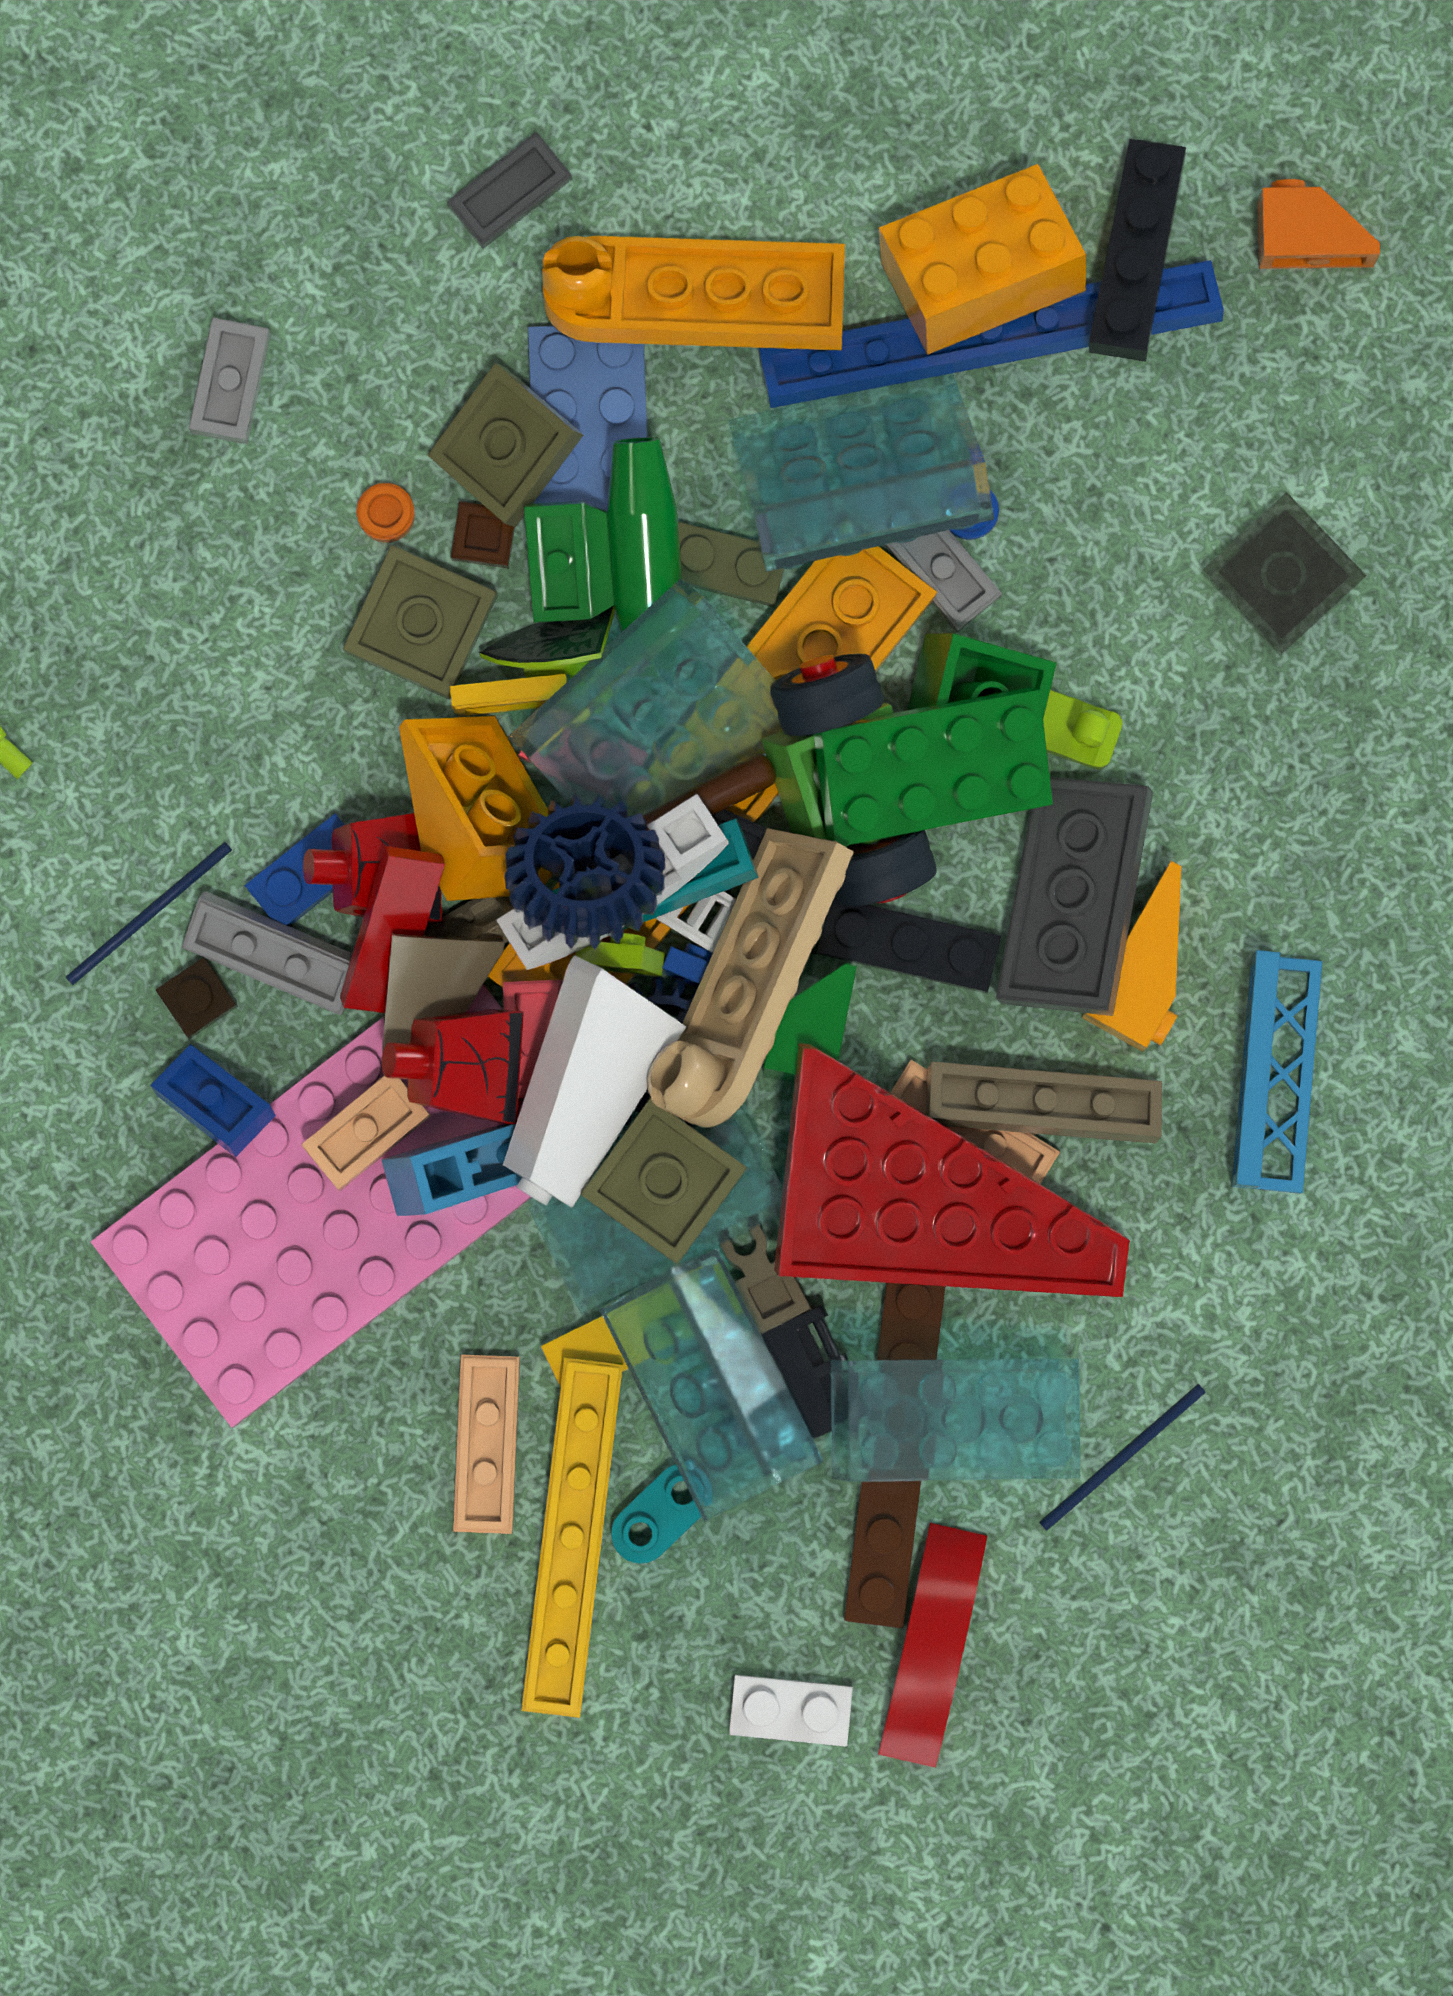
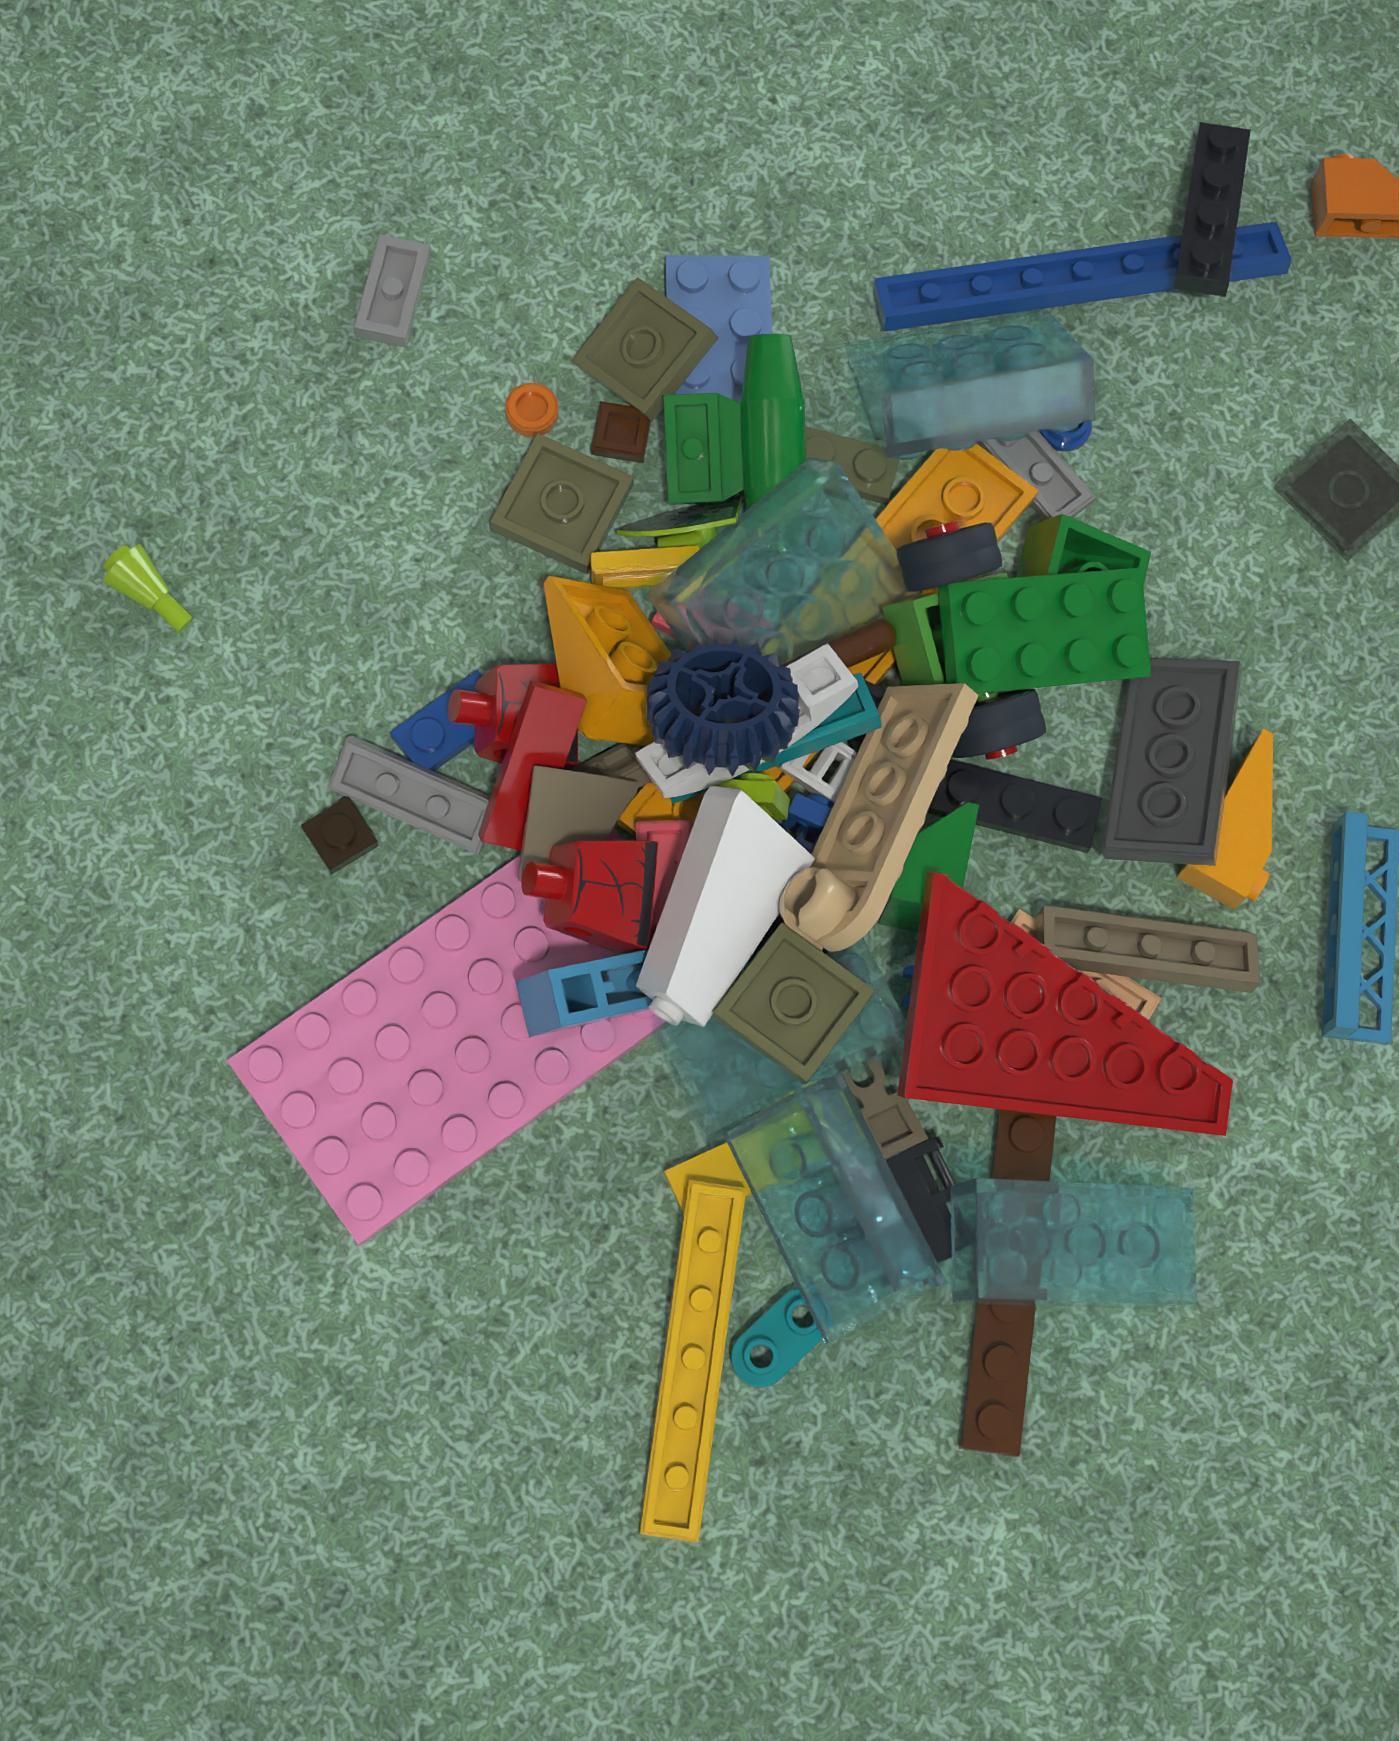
camera: 15 degrees left, 10 degrees down
dark blue axle [66,842,232,985] -> none
blue plate [150,1044,276,1157] -> none
light nougat plate [301,1076,431,1191] -> none
dark grey tile [447,132,573,249] -> none
light nougat tile [453,1355,520,1534] -> none
light orange plate [542,236,845,350] -> none
white plate [729,1674,853,1747] -> none
red slope [878,1523,987,1768] -> none
light orange brick [879,164,1086,355] -> none
dark blue axle [1039,1384,1206,1531] -> none
lime piece [1043,690,1123,770] -> none

